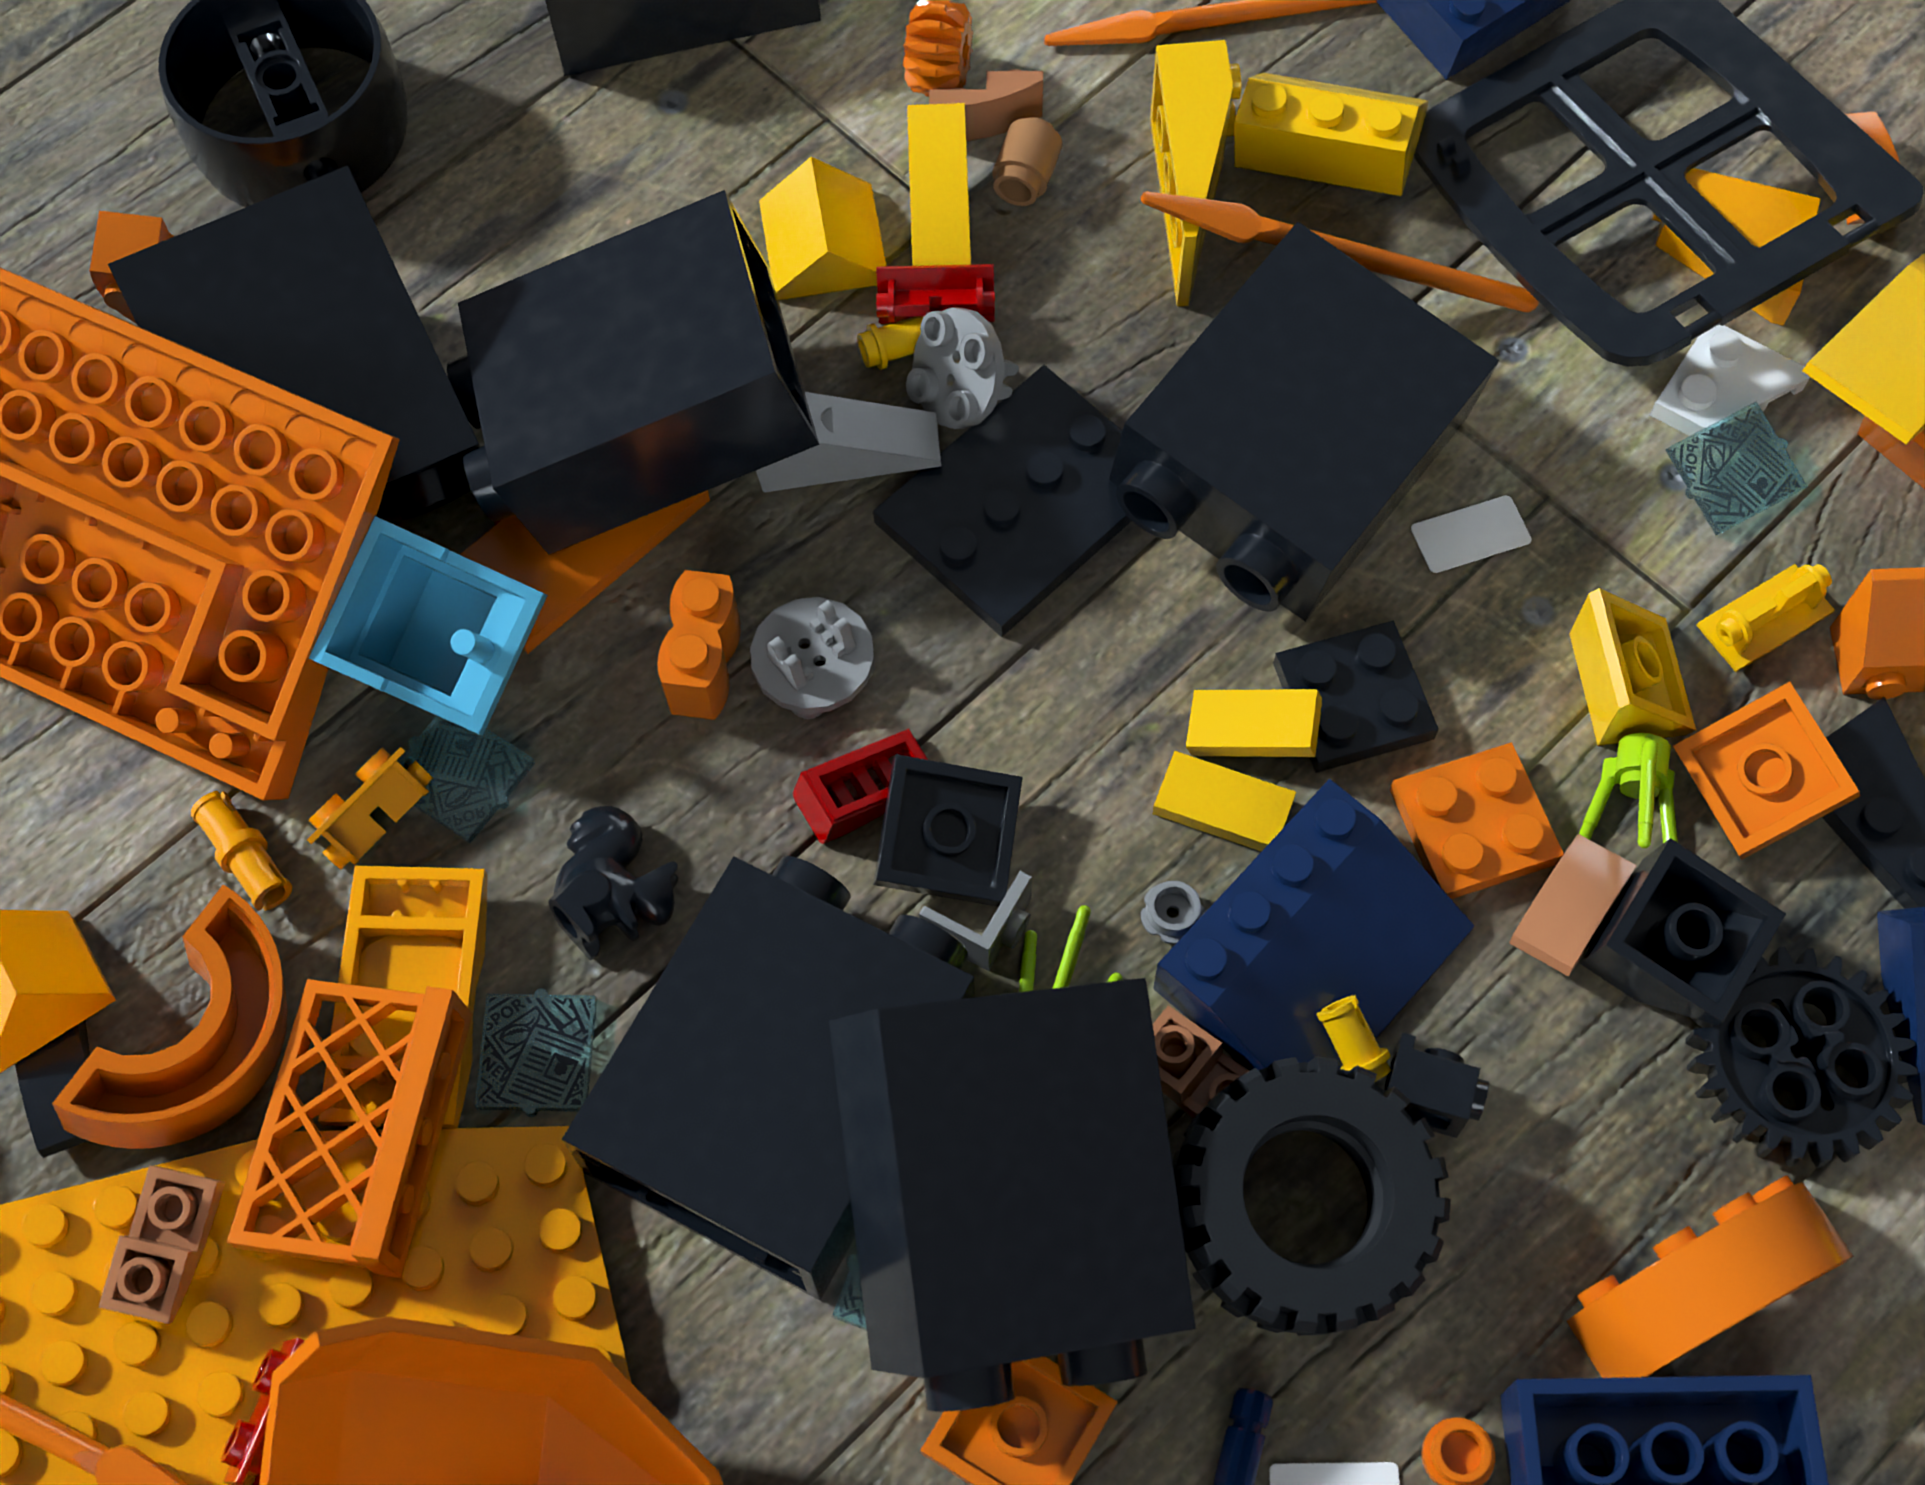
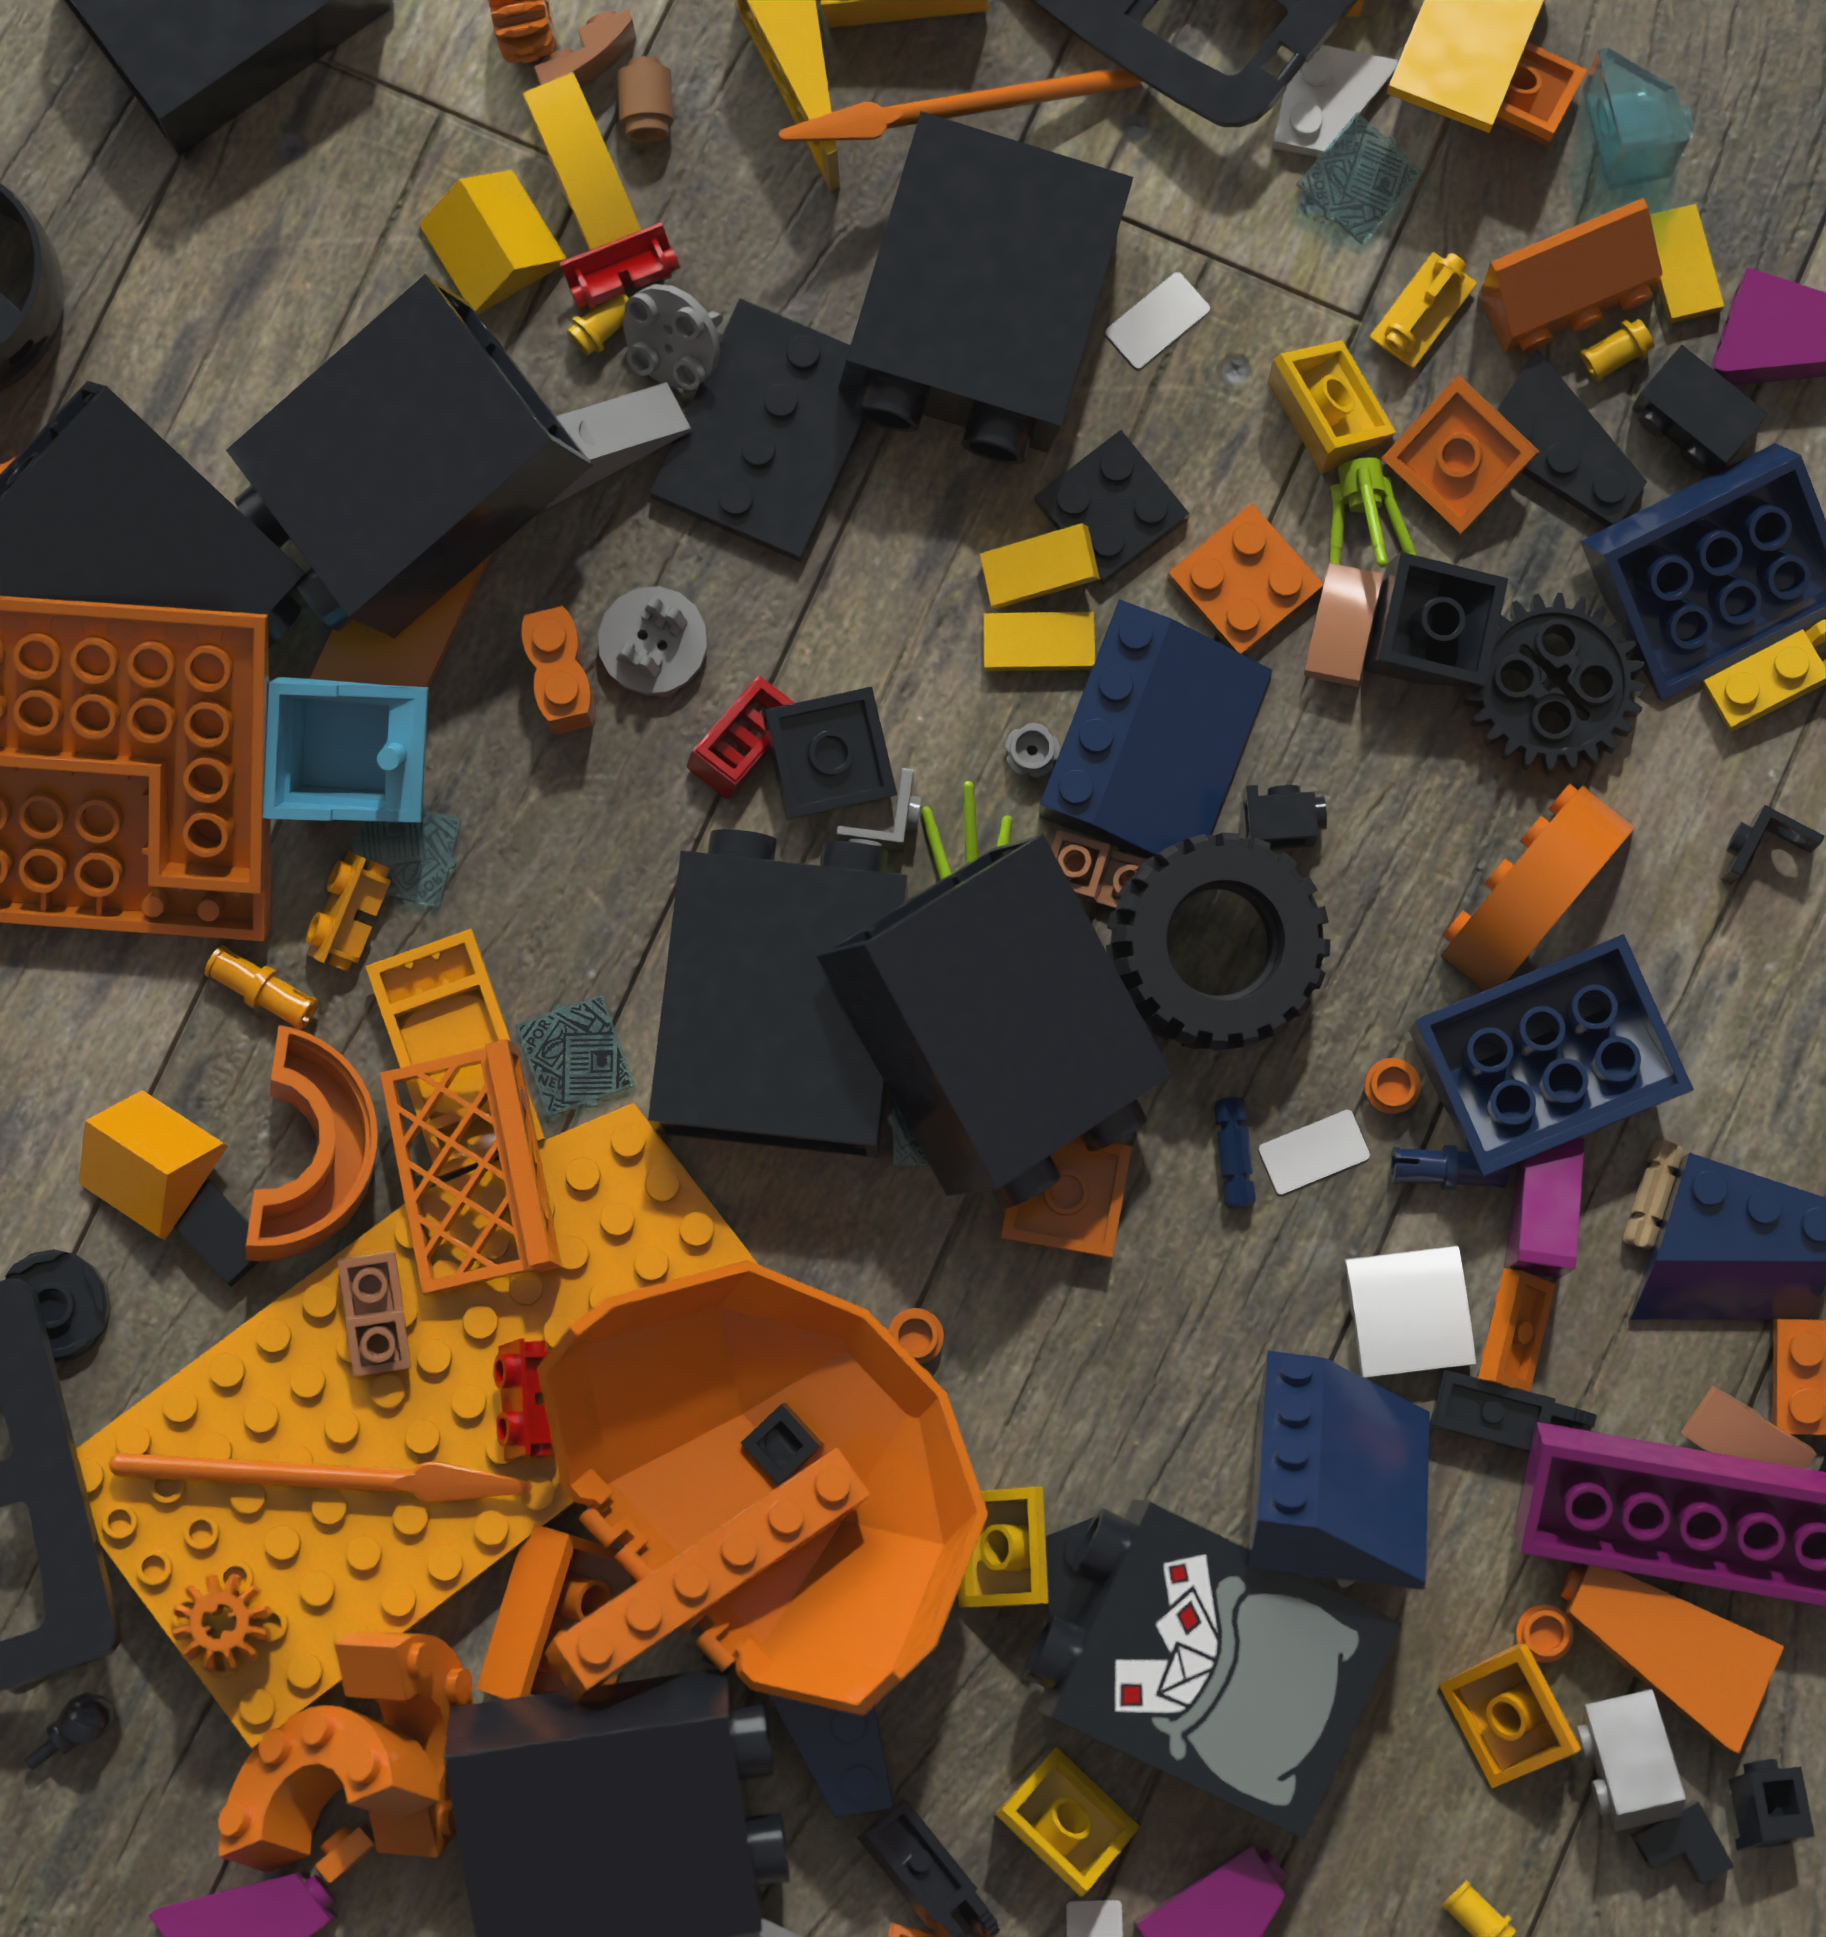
camera: 20 degrees left, 15 degrees up
black animal [548,806,678,960] -> none
yellow pin [1317,995,1391,1082] -> none

